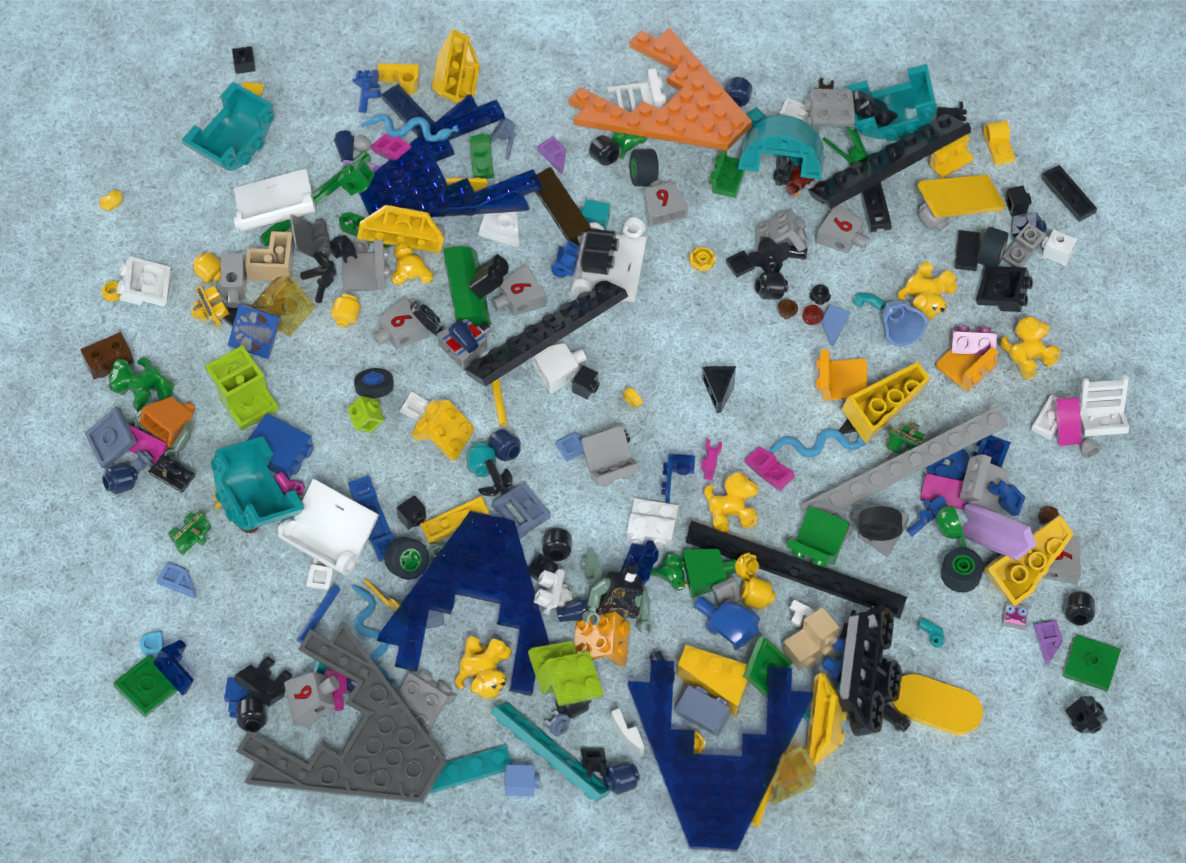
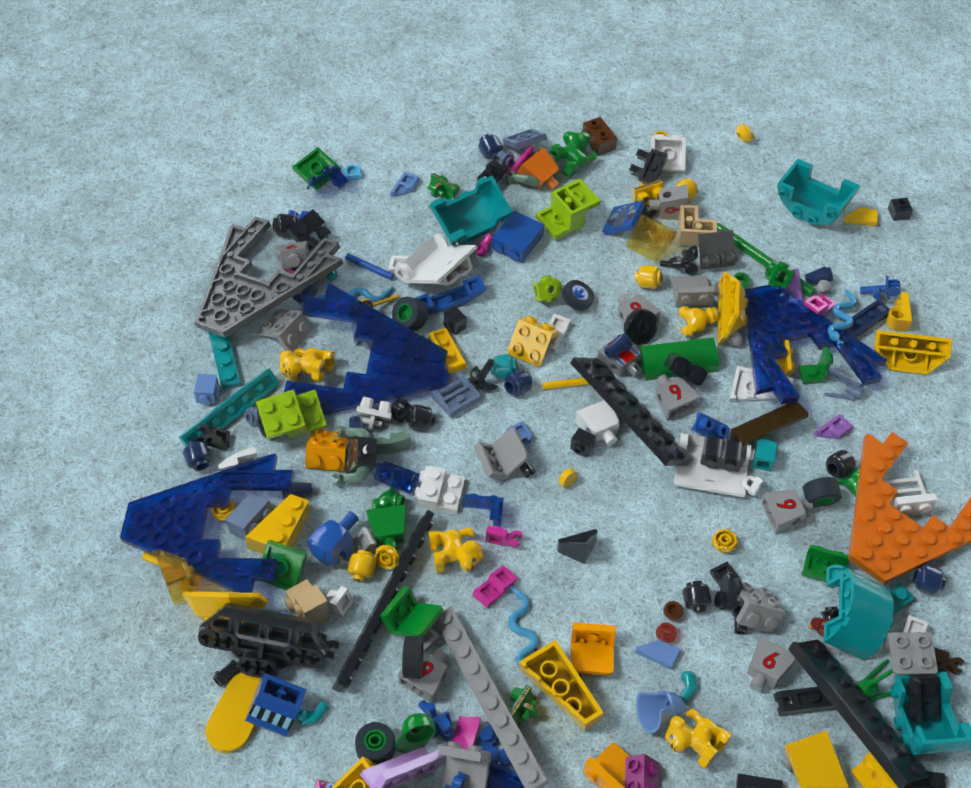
camera: 90 degrees right, 5 degrees down
white door [233,169,316,232] -> none
black plate [330,235,358,263] -> none
black plate [810,284,831,305] -> none
none -> blue slope [245,673,307,737]
none -> black plate [629,148,668,184]

